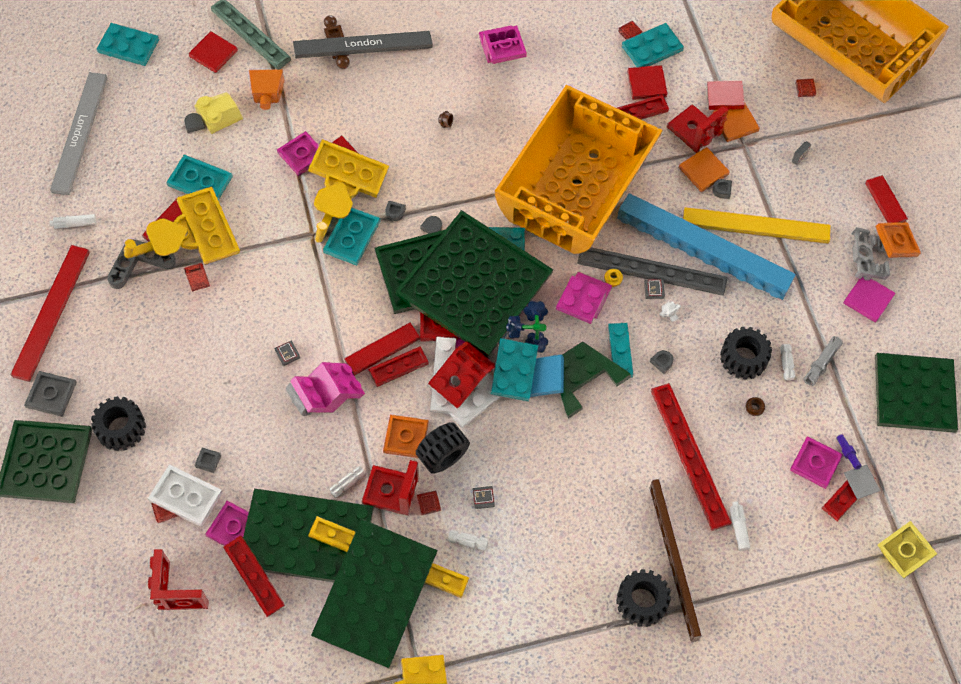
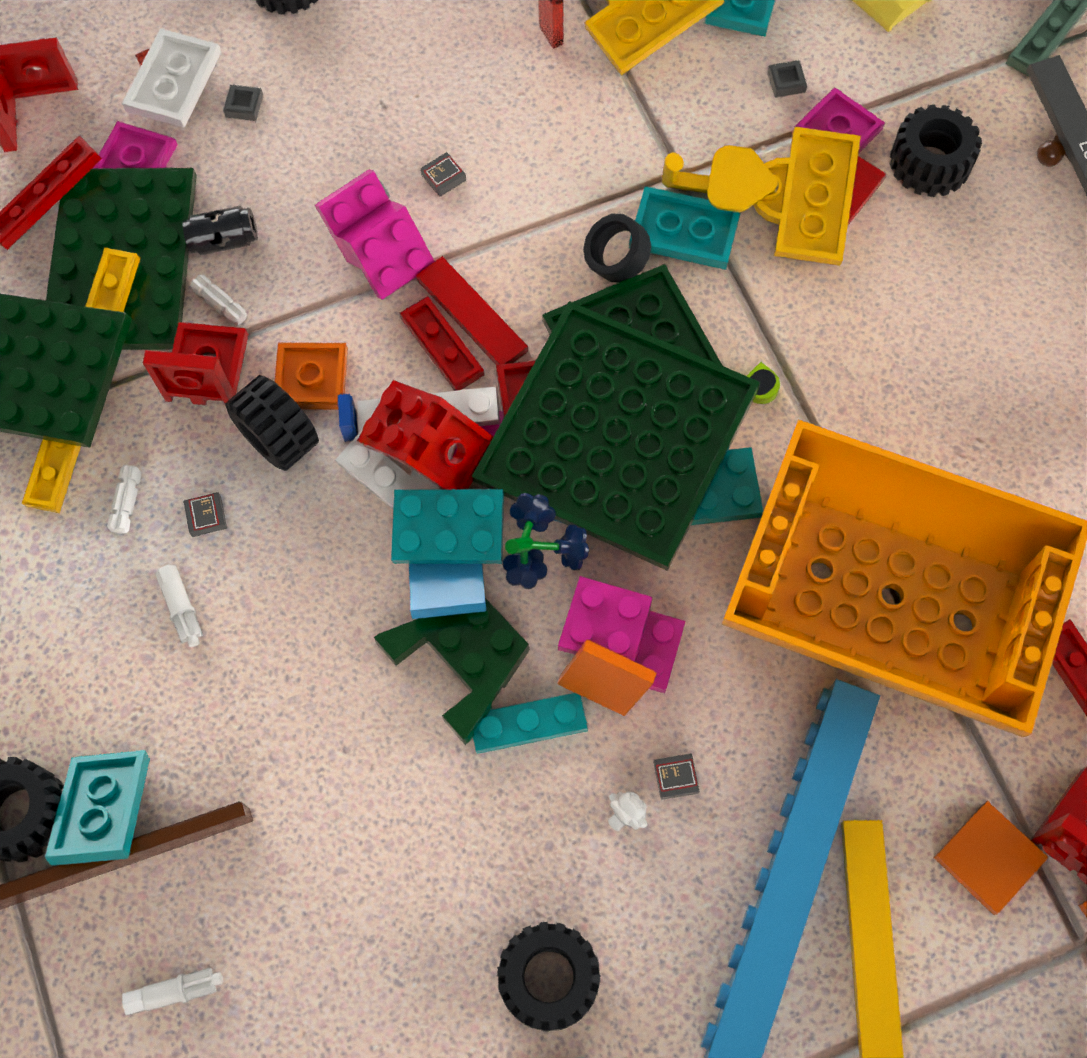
camera: 85 degrees right, 5 degrees up
orange torso [249,69,285,110] -> none
dark grey tile [385,200,406,221] -> none
clear red tile [417,490,441,516] -> none
dark grey tile [420,216,442,234] -> none
reddish brown plate [438,111,454,128] -> none
dark grey tile [577,247,728,296] -> none
yellow plate [604,269,623,287] -> none
dark grey tile [650,350,674,374] -> none
red tile [651,383,732,531] -> none
dark grey tile [712,179,732,199] -> none
reddish brown plate [745,397,765,416] -> none
none -> teal plate [45,750,150,866]
none -> white piece [155,564,203,647]
none -> black piece [183,206,258,255]
none -> blue tile [338,394,358,441]
none -> orange tile [557,640,656,716]
none -> black tyre [583,214,651,282]
none -> tile [747,362,780,404]
none -> dark grey tile [767,60,807,98]
none -> black tyre [890,104,982,197]

